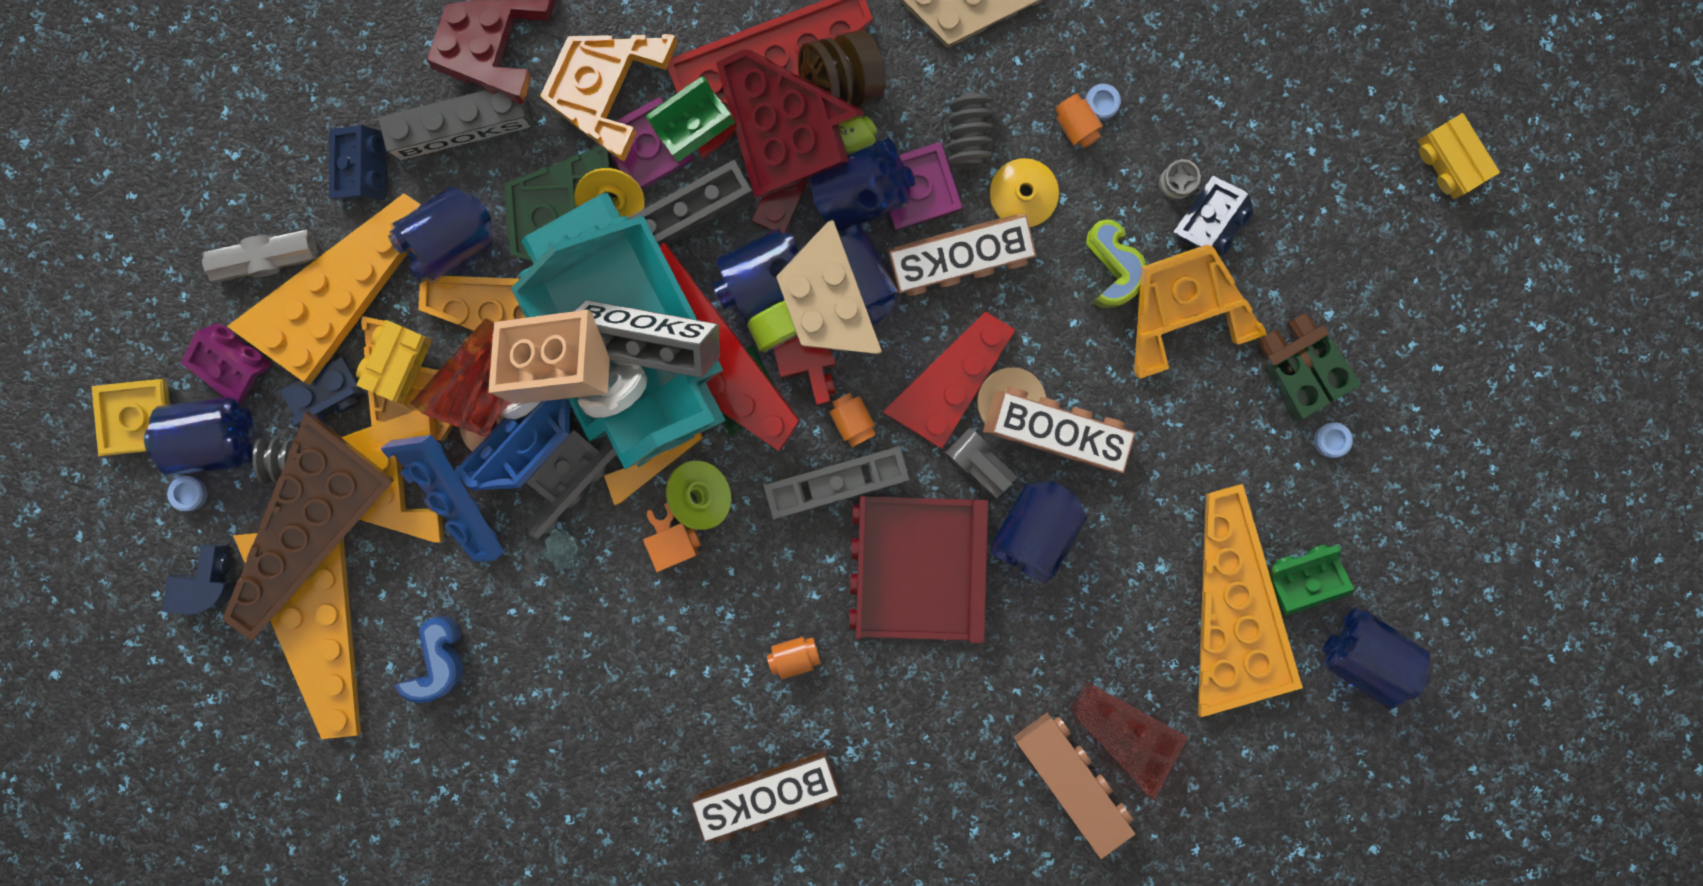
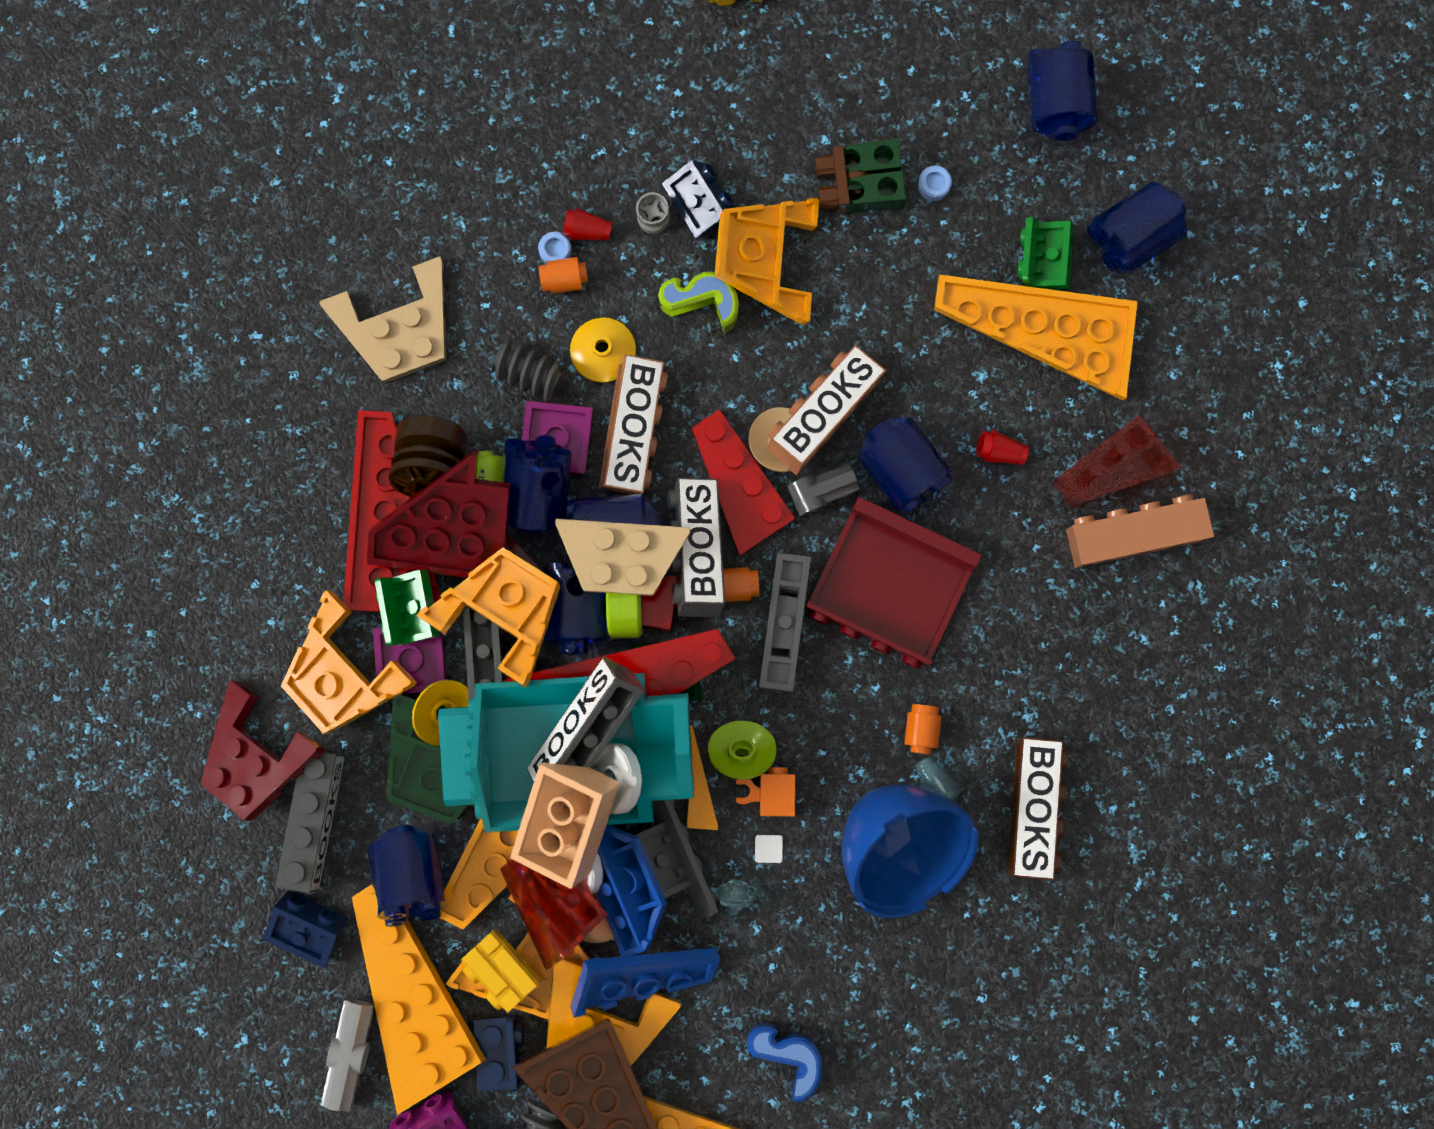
camera: 60 degrees left, 5 degrees down
none -> light orange wing [417,547,560,688]
none -> red cone [562,207,612,241]
none -> brick [667,478,725,617]
none -> white sticker [755,835,783,863]
none -> blue piece [841,784,979,918]
none -> clear light blue cone [914,756,961,801]
none -> red cone [976,430,1029,465]
none -> clear blue cylinder [1027,41,1099,141]

